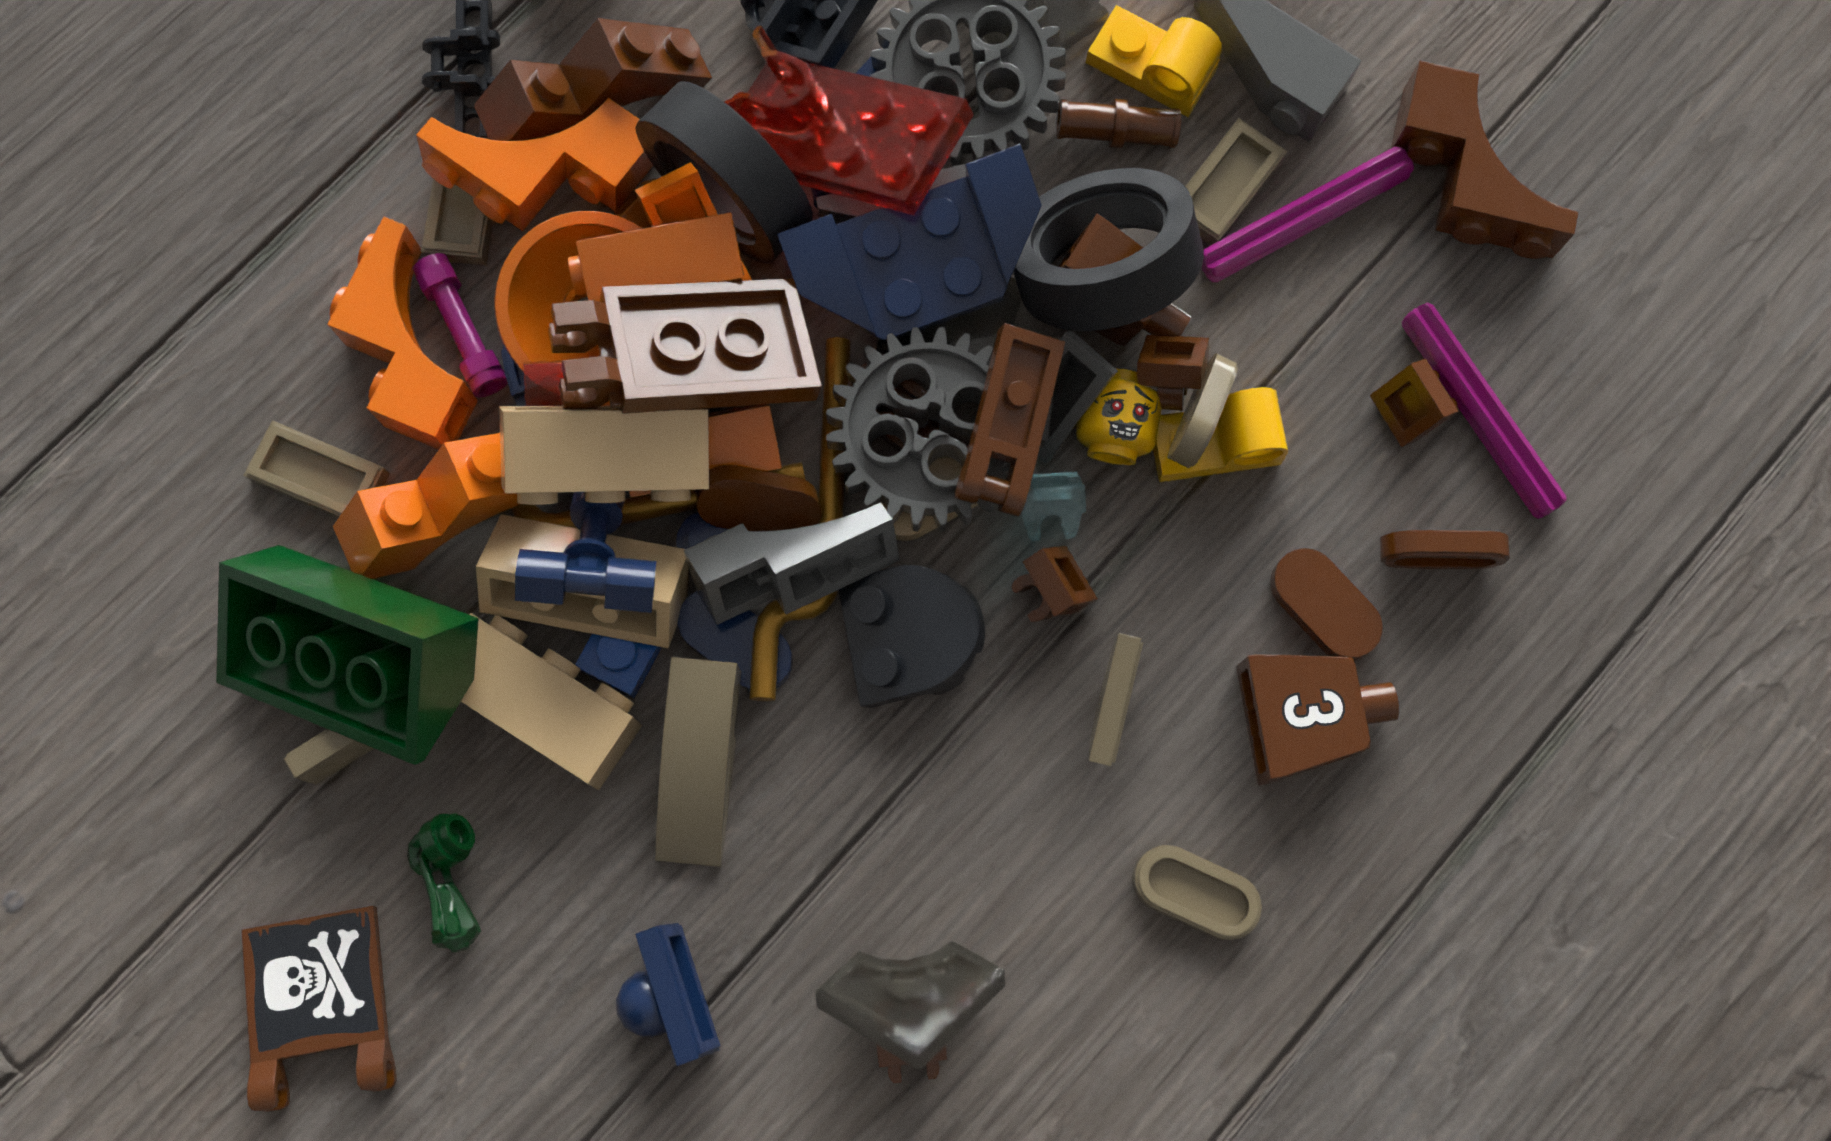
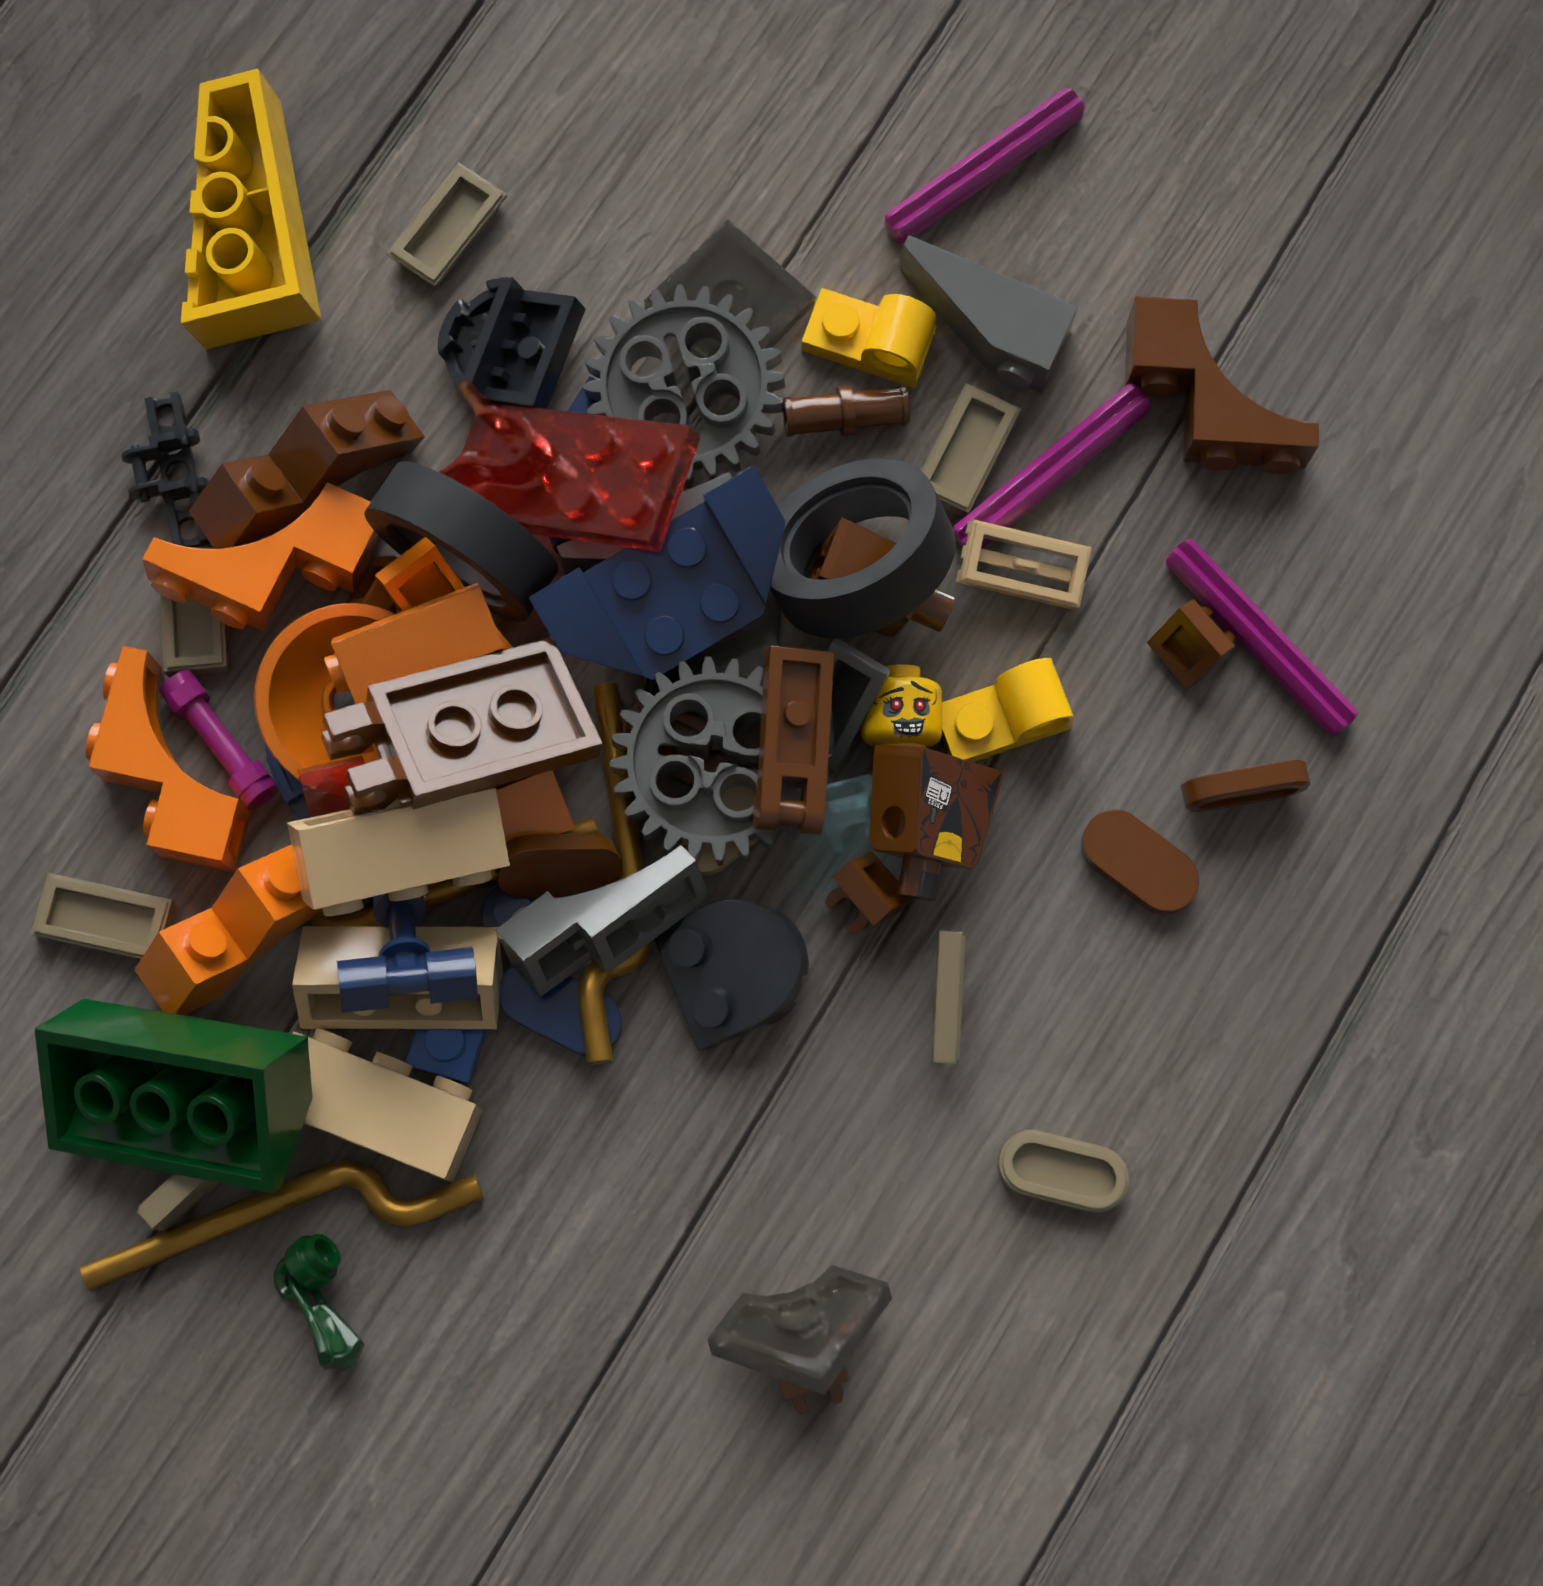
camera: 10 degrees left, 0 degrees up
flag [241,906,397,1112] -> none
dark blue tile [616,923,721,1066] -> none
dark tan slope [655,657,742,867] -> none
reddish brown tile [1137,334,1209,411] -> none
dark tan tile [1167,353,1238,468] -> none
reddish brown torso [1236,654,1399,786] -> none
none -> pearl gold piece [80,1160,485,1291]
none -> reddish brown torso [869,744,1003,901]
none -> tan tile [955,519,1092,610]

